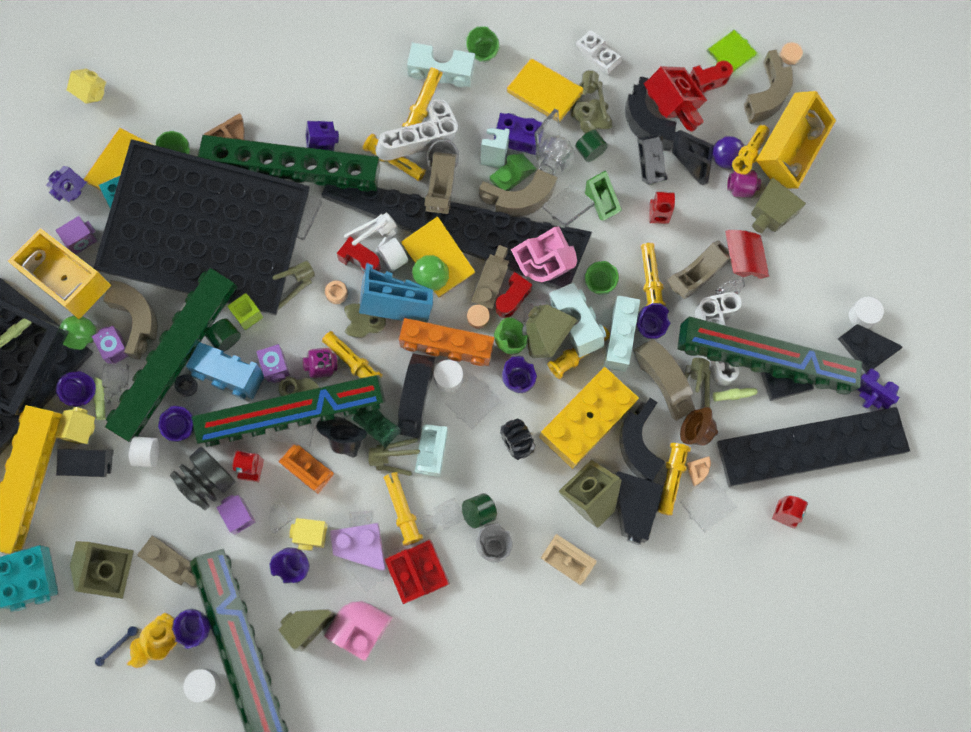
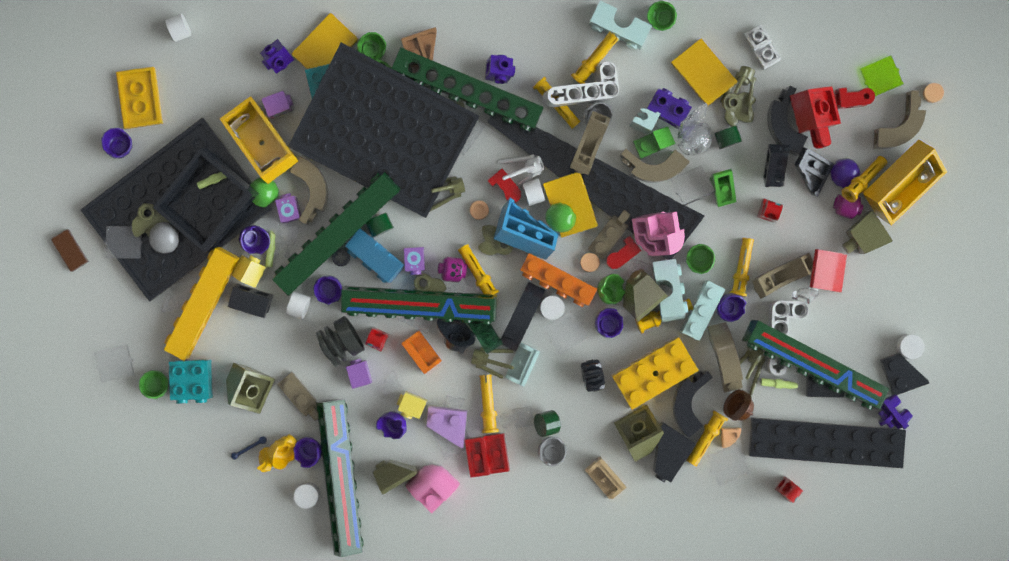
camera: 20 degrees right, 15 degrees up
lime panel [227,293,263,330] -> none

